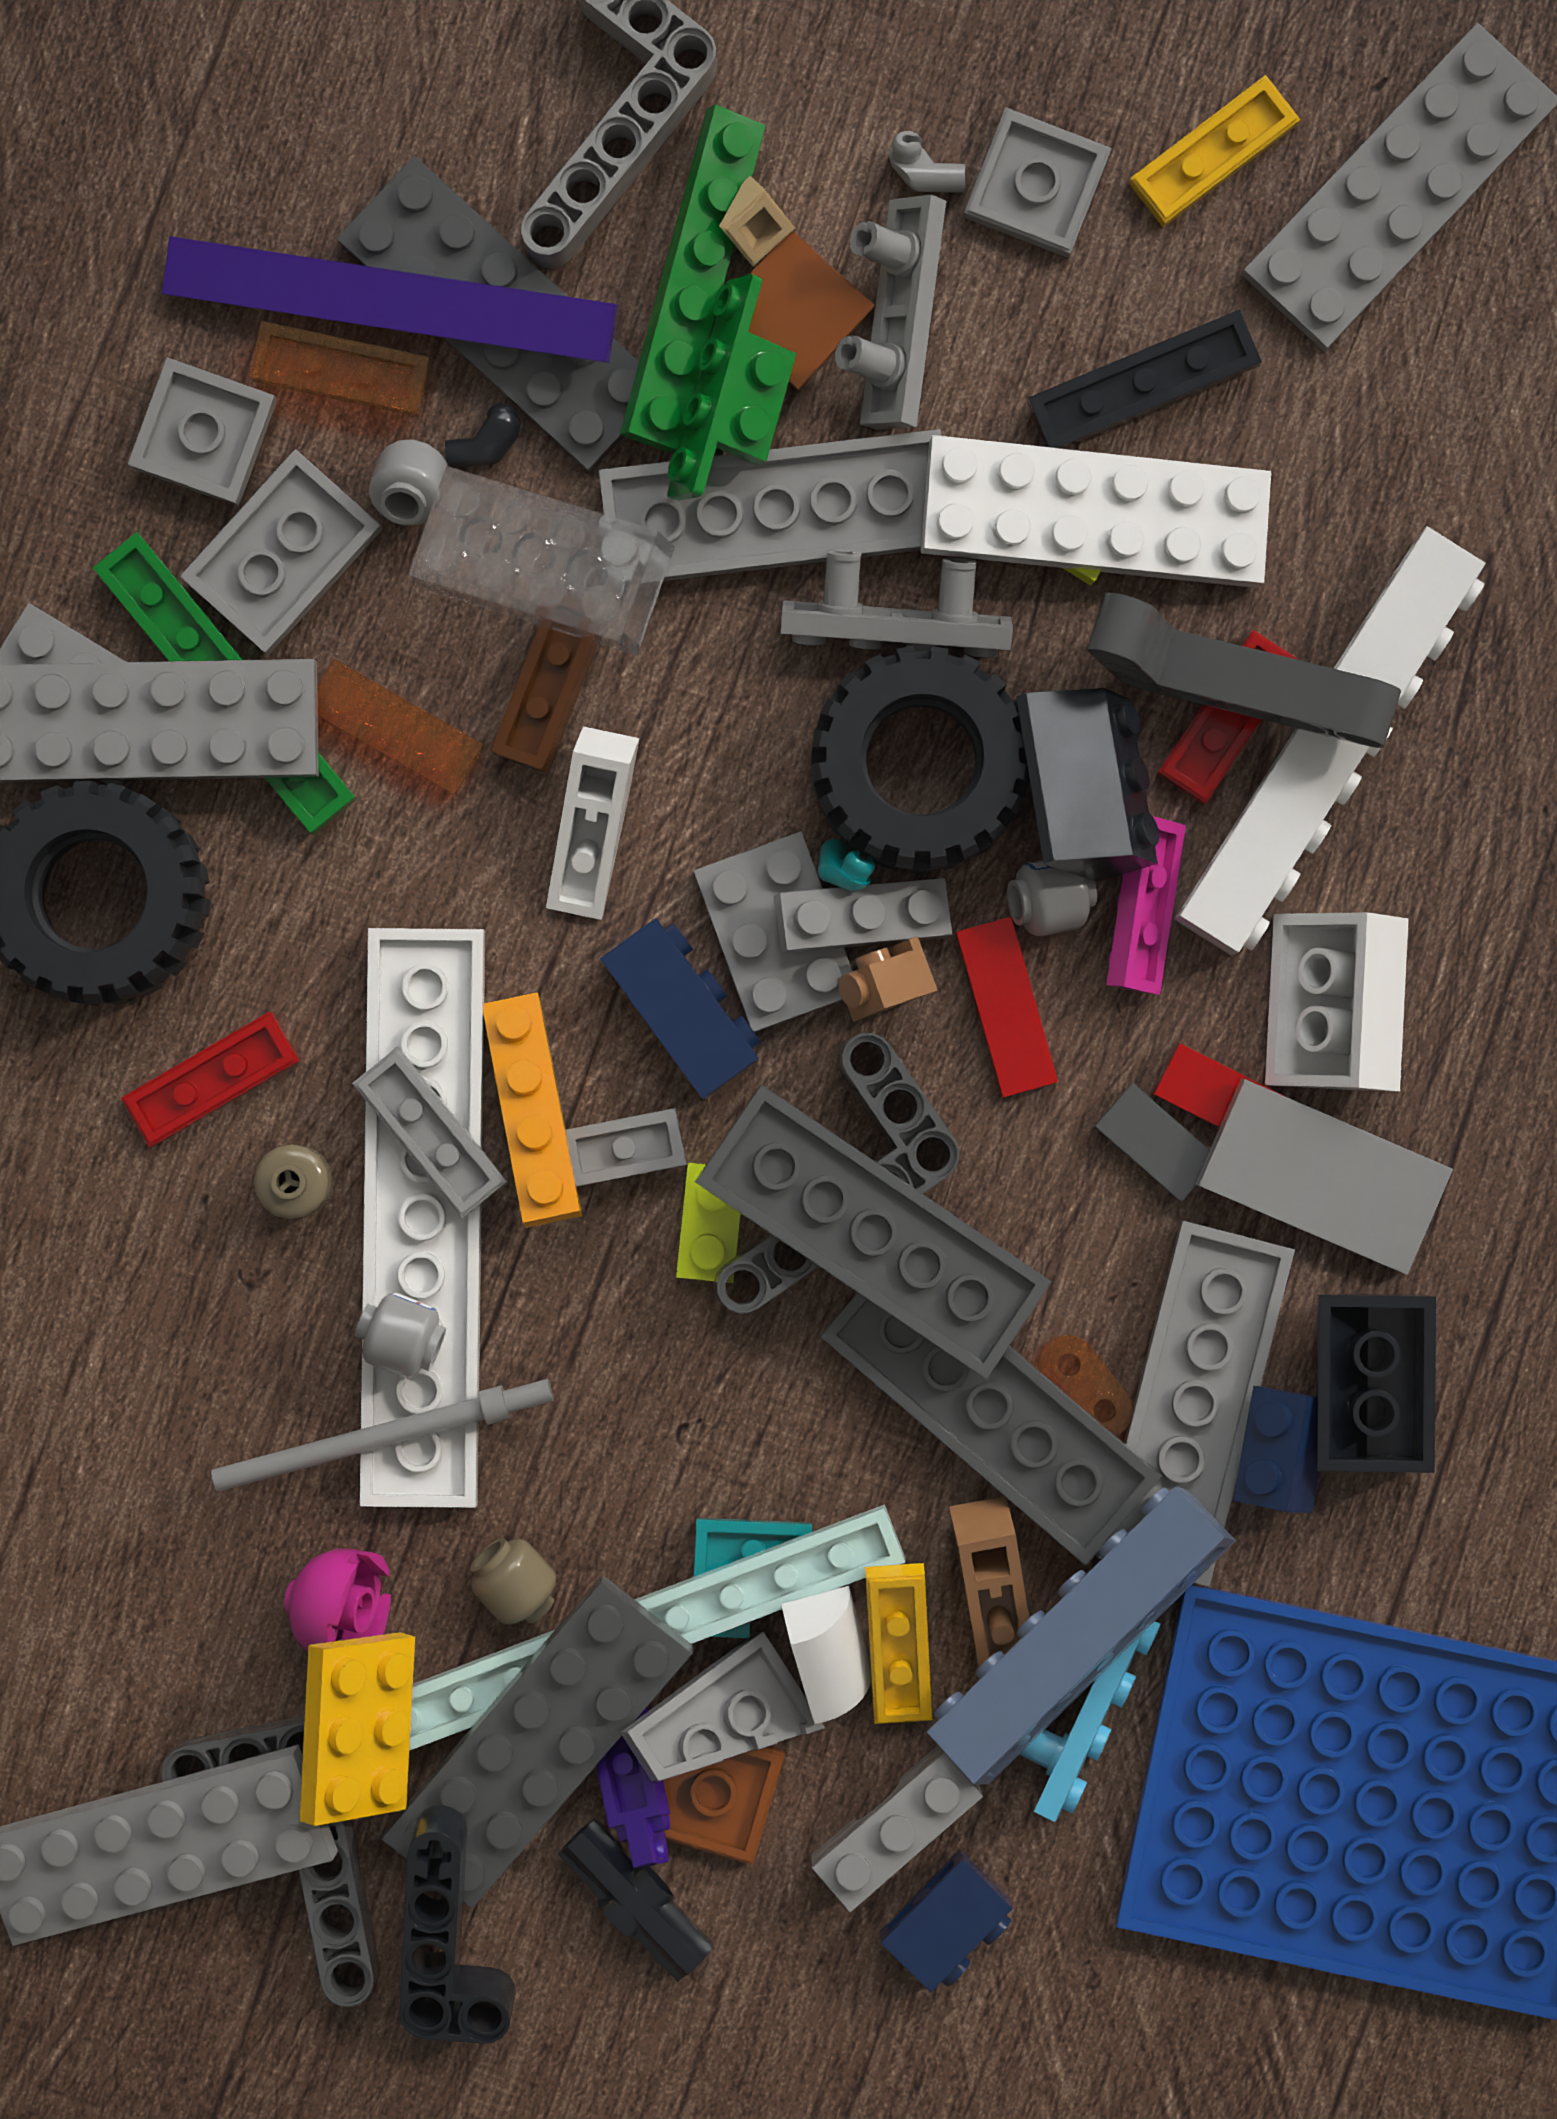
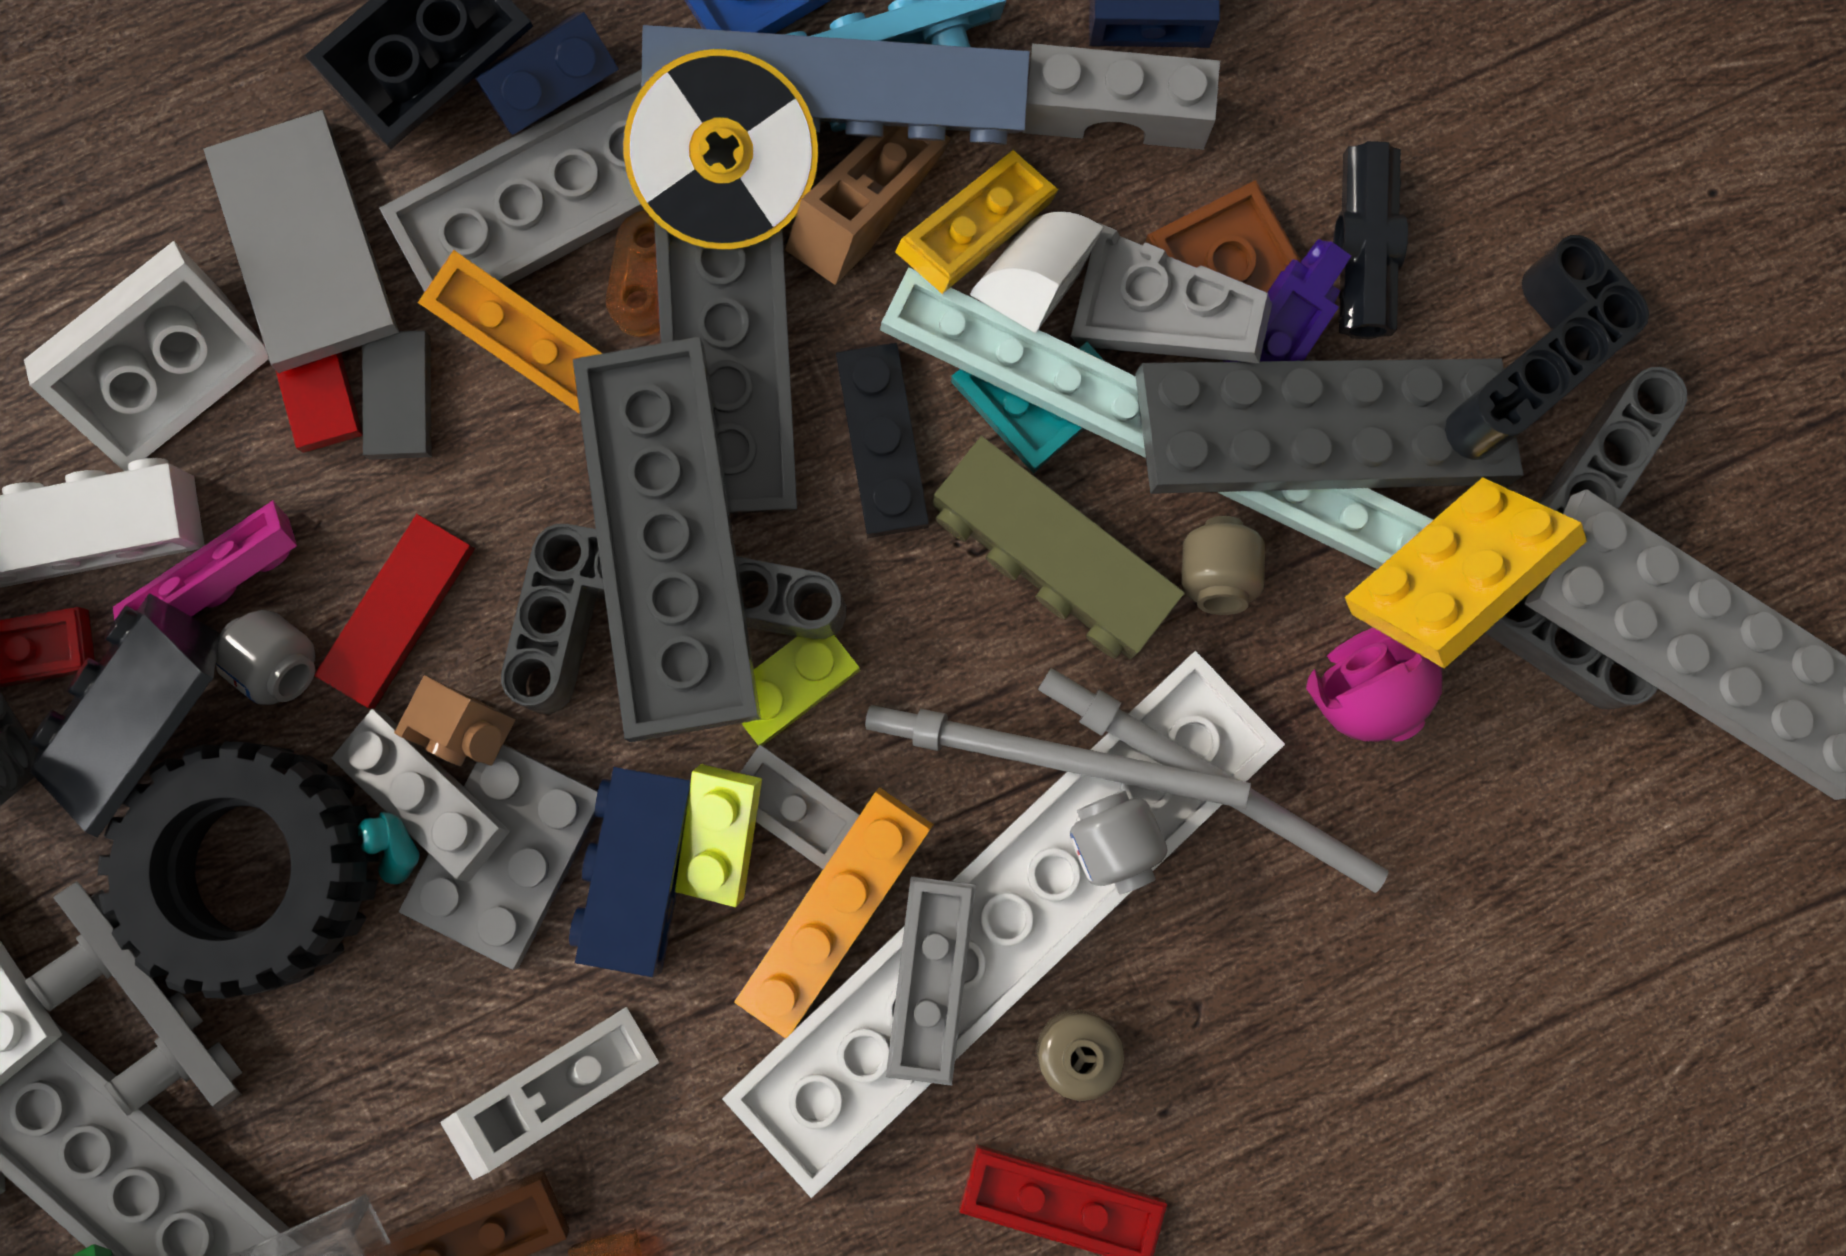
camera: 135 degrees left, 5 degrees down
none -> light orange plate [417,250,603,414]
none -> piece [623,49,818,249]
none -> neon yellow plate [675,764,762,907]
none -> black plate [836,342,929,539]
none -> light grey bar [865,705,1251,809]
none -> olive brick [933,436,1185,660]

